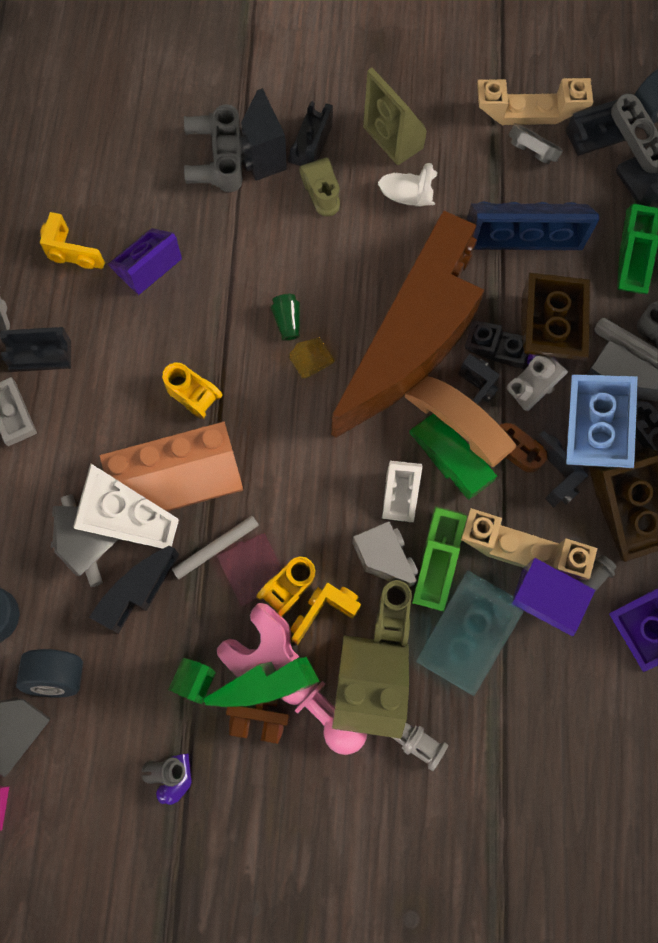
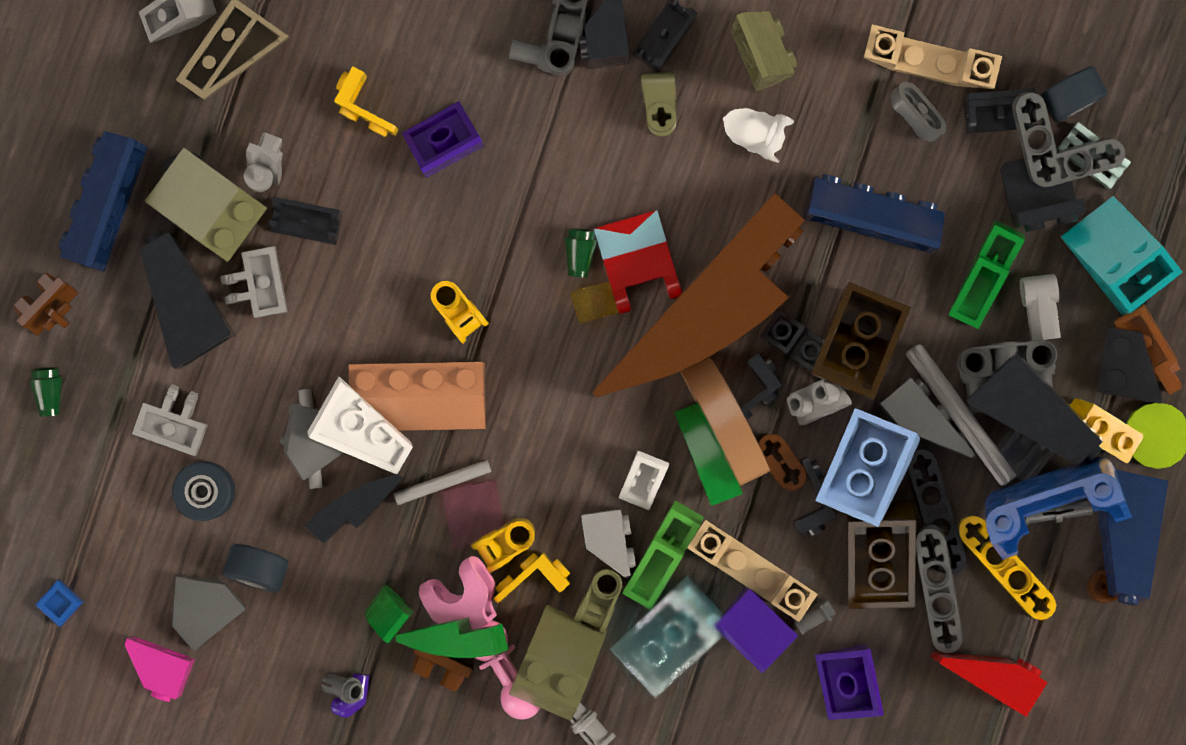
camera: 20 degrees right, 15 degrees up
none -> red flag [594,210,682,314]

